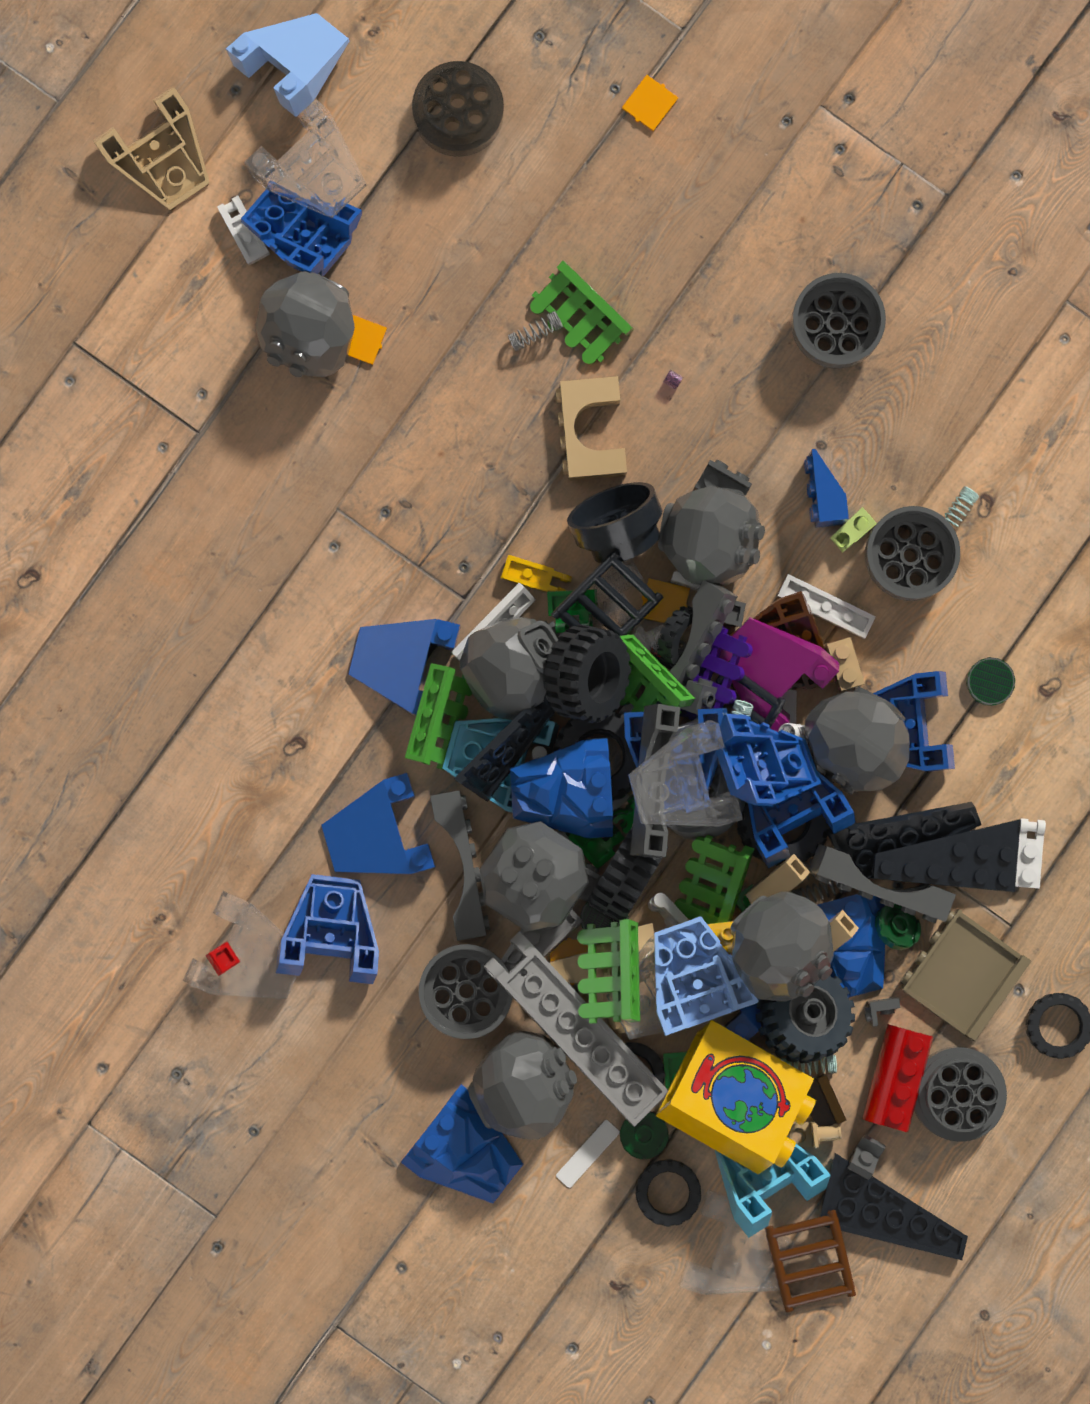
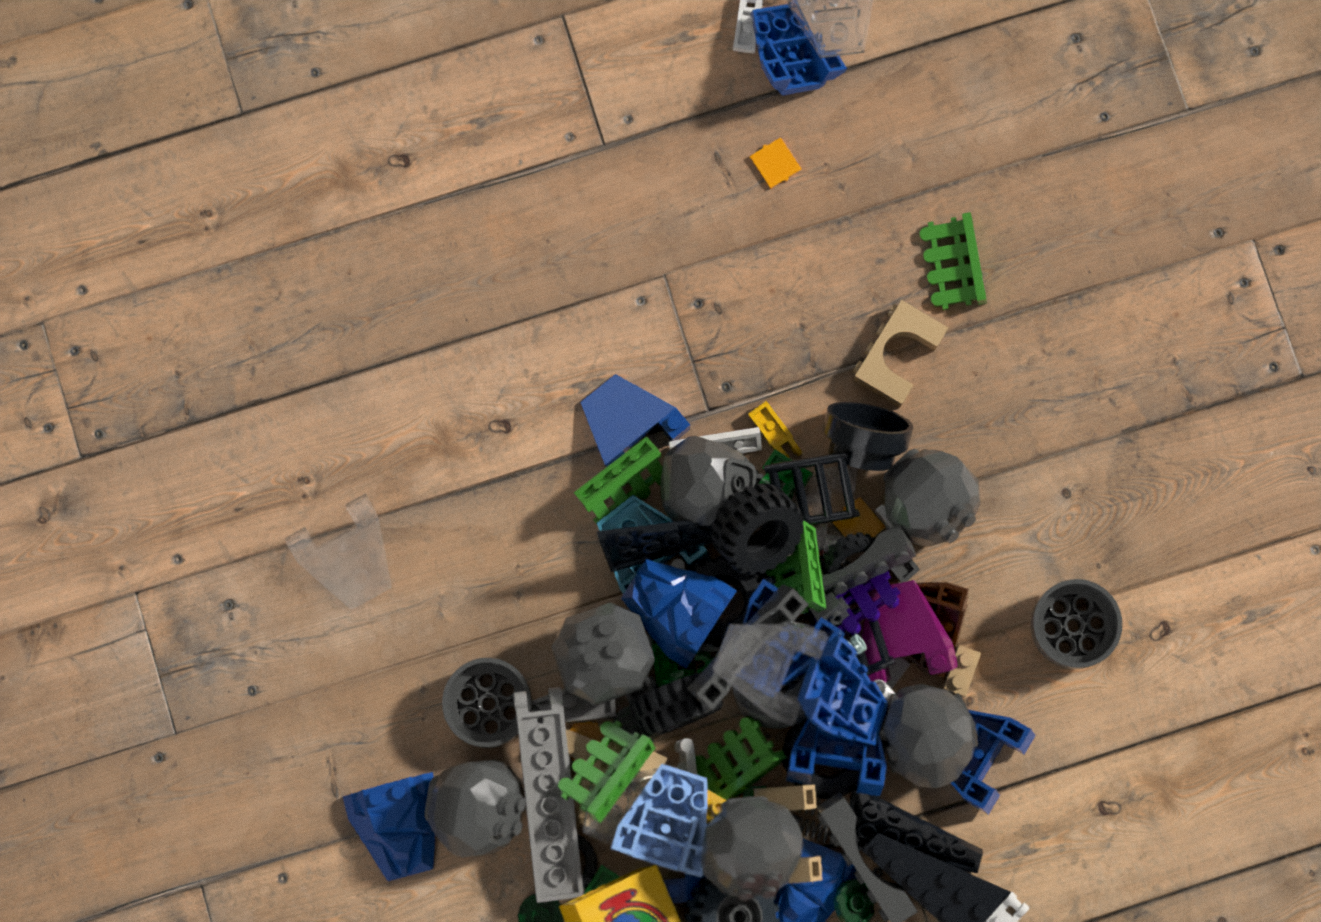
camera: 45 degrees right, 5 degrees down
red tile [205,942,240,976] -> none
dark grey rock [255,271,355,377] -> none
blue wedge [276,874,379,984] -> none
blue wedge [321,773,436,874] -> none
clear smoke wheel [412,61,504,157] -> none
dark grey arch [430,791,490,941] -> none
light grey piece [508,311,563,351] -> none
white sticker [556,1120,620,1188] -> none
light orange piece [622,75,678,132] -> none
piece [663,370,684,390] -> none
dark grey bracket [694,460,752,496] -> none
white plate [777,574,876,639] -> none
dark grey wheel [791,273,886,369] -> none
blue slope [804,449,849,528] -> none
yellowish green leg [830,507,877,553] -> none
light aqua piece [945,486,979,527] -> none
tile [966,657,1016,706] -> none

